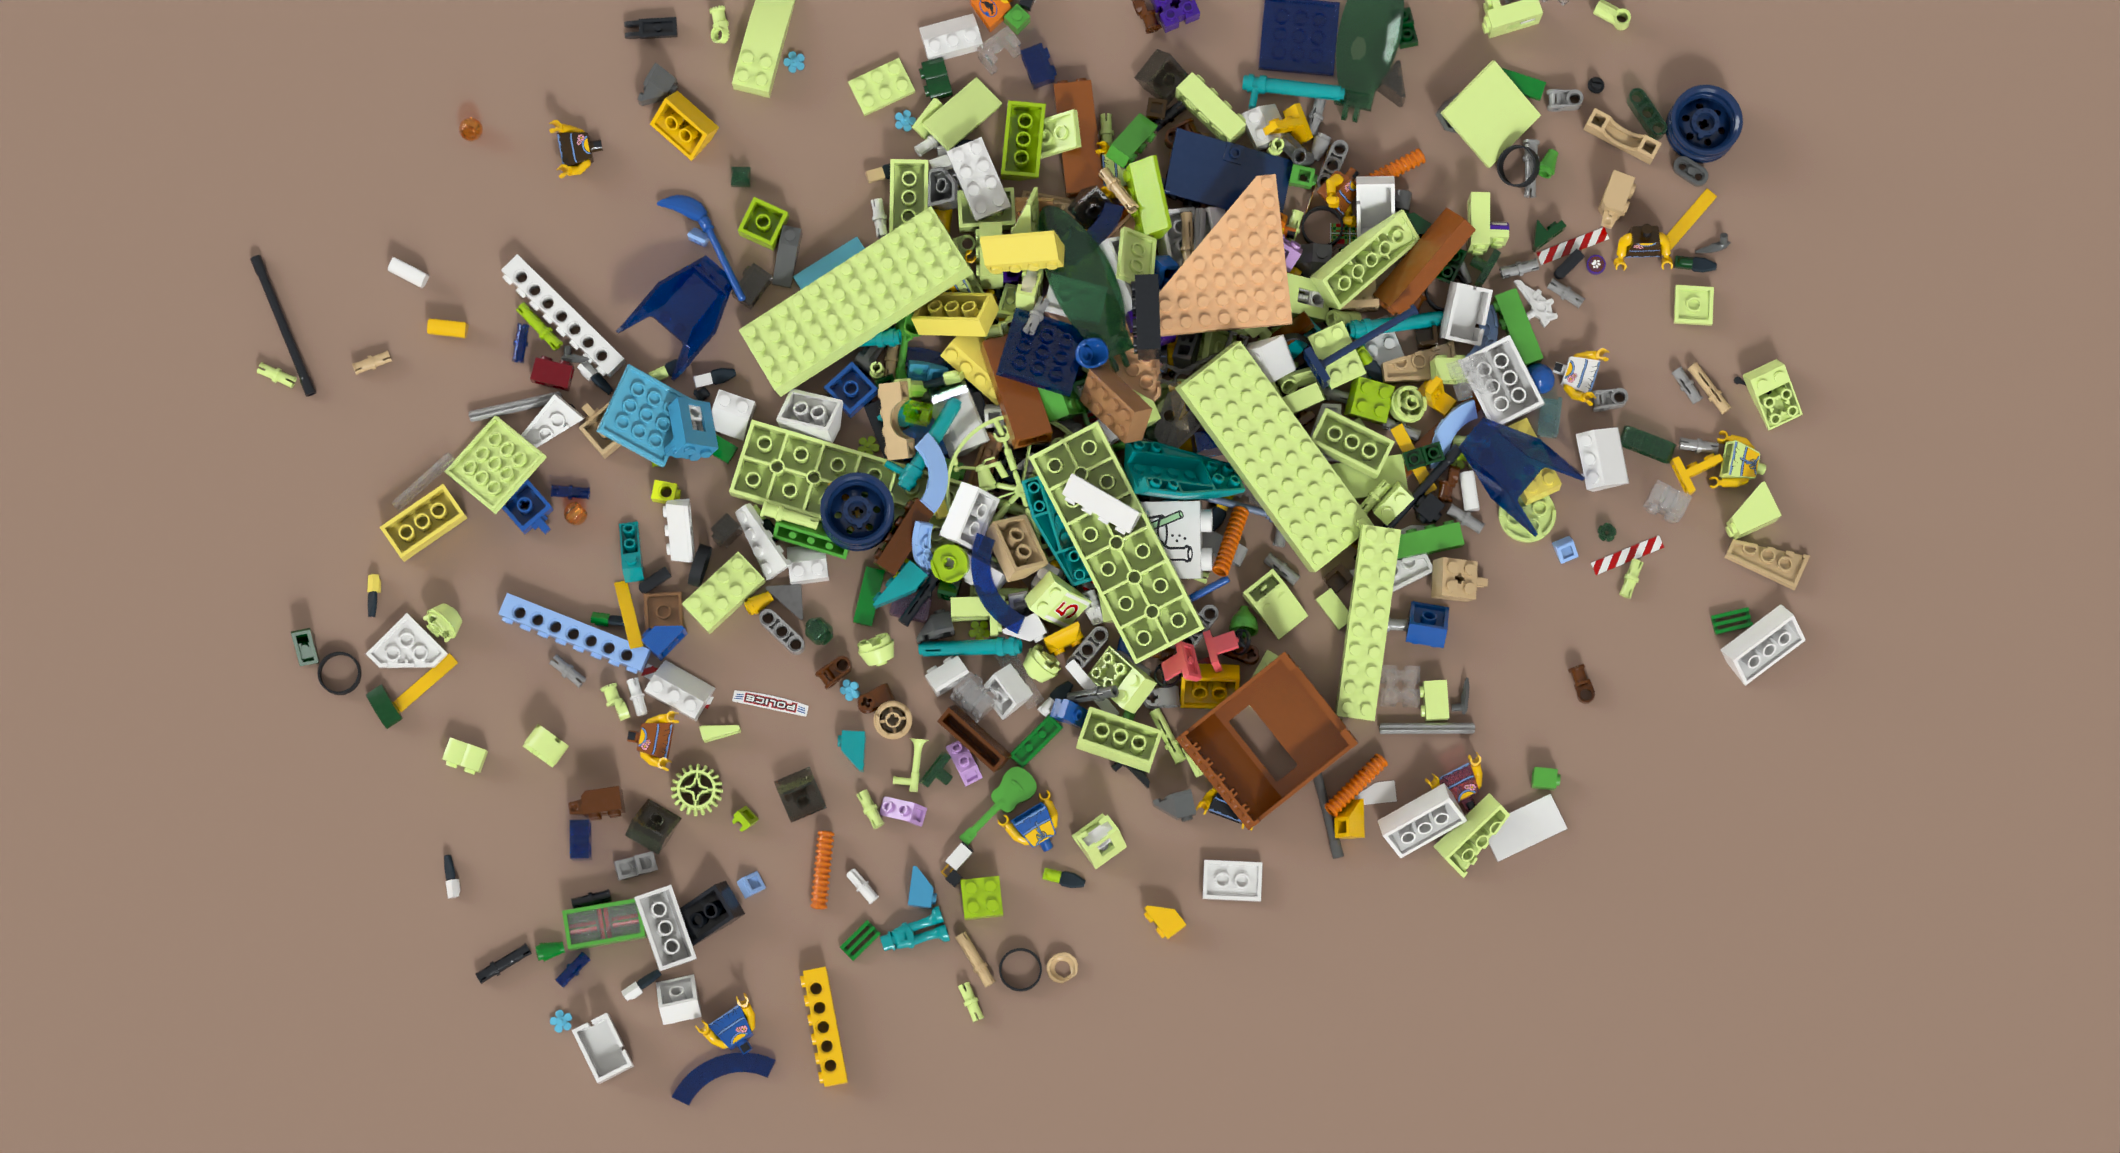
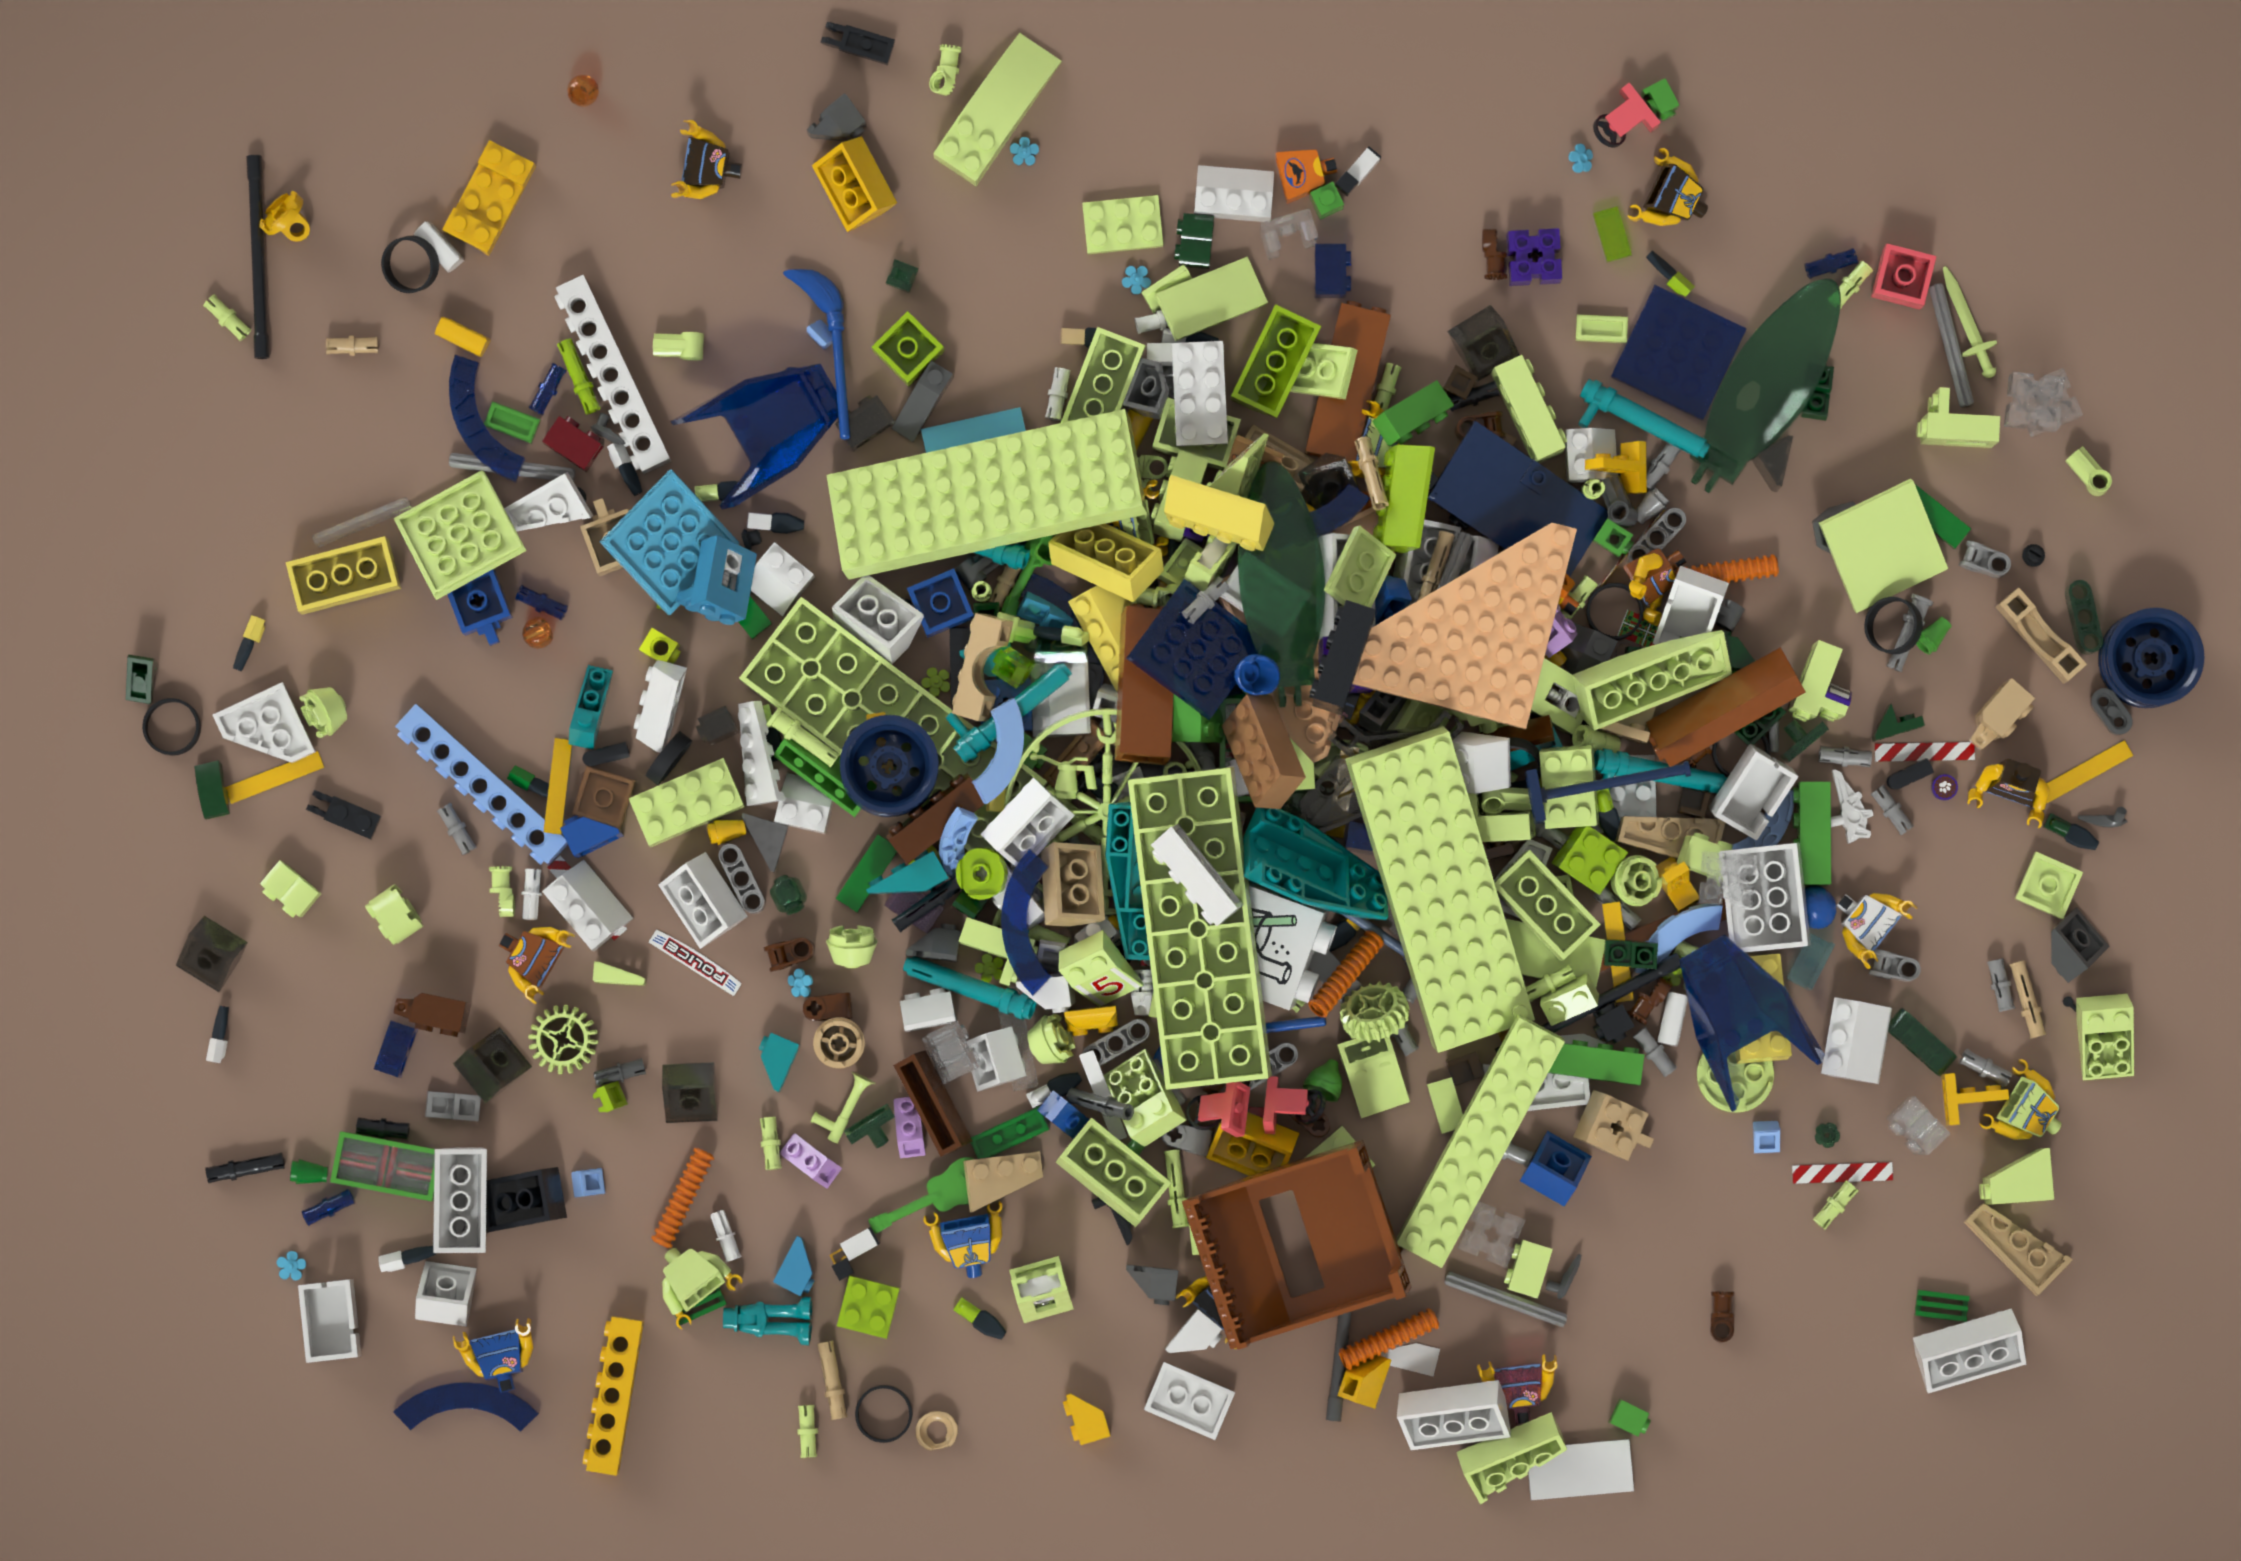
camera: 20 degrees right, 5 degrees up
none -> clear smoke slope [176,916,248,992]
none -> yellow tile [260,191,310,242]
none -> black hinge [306,790,382,840]
none -> black tyre [381,236,439,293]
none -> yellow piece [442,140,536,256]
none -> clear blue tile [449,355,525,482]
none -> bright green tile [483,401,541,444]
none -> dark grey axle [594,1058,646,1086]
none -> yellowish green piece [653,332,704,360]
none -> white slope [658,852,748,949]
none -> yellowish green torso [662,1248,743,1330]
none -> tan wing [963,1151,1043,1212]
none -> white slope [1165,1308,1223,1353]
none -> yellowish green gear [1340,981,1409,1044]
none -> yellowish green tile [1575,314,1628,343]
none -> dark grey slope [2051,907,2110,983]

